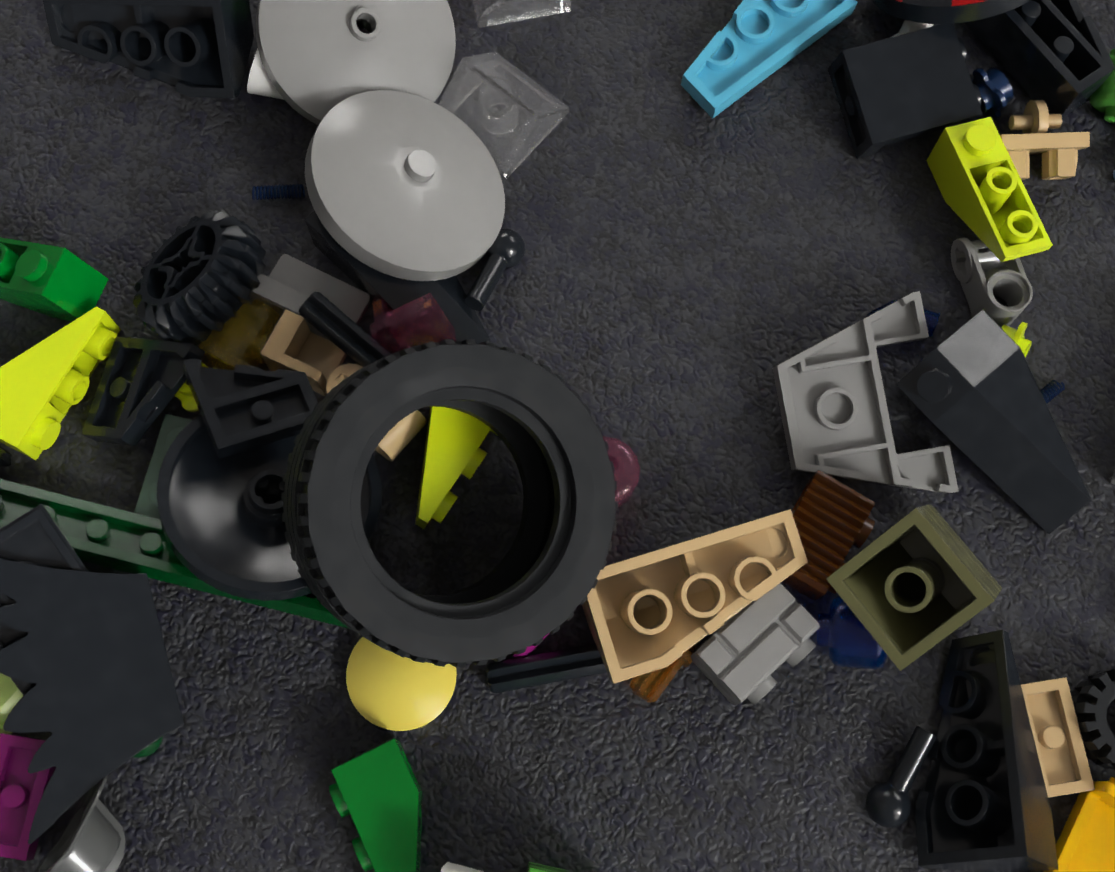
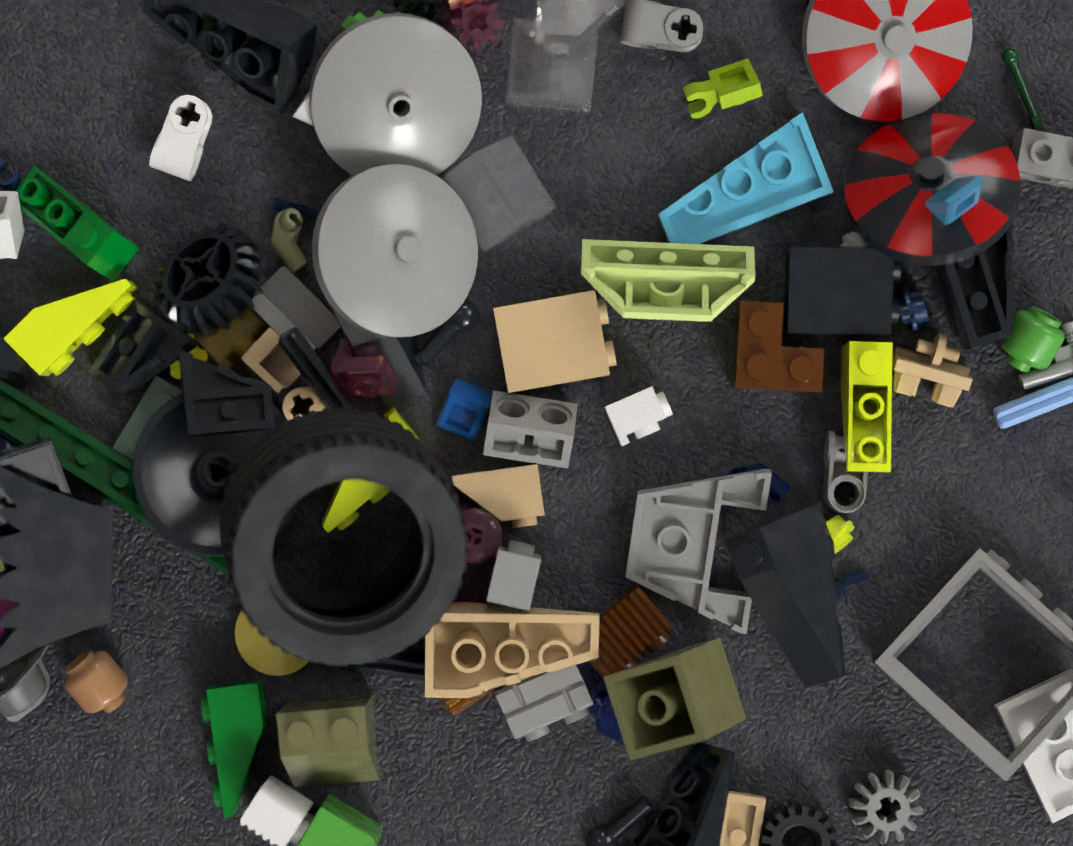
camera: 25 degrees right, 15 degrees up
none -> medium nougat head [64,649,129,714]
none -> white piece [149,95,213,181]
none -> olive arm [270,208,308,274]
none -> olive slope [277,695,380,787]
none -> blue slope [436,378,493,442]
none -> tan slope [452,464,545,528]
none -> light grey brick [483,390,578,468]
none -> light grey brick [487,540,541,611]
none -> tan panel [493,290,617,393]
none -> yellowish green wedge [581,239,755,322]
none -> white brick [604,387,673,446]
none -> reddish brown brick [732,301,824,393]

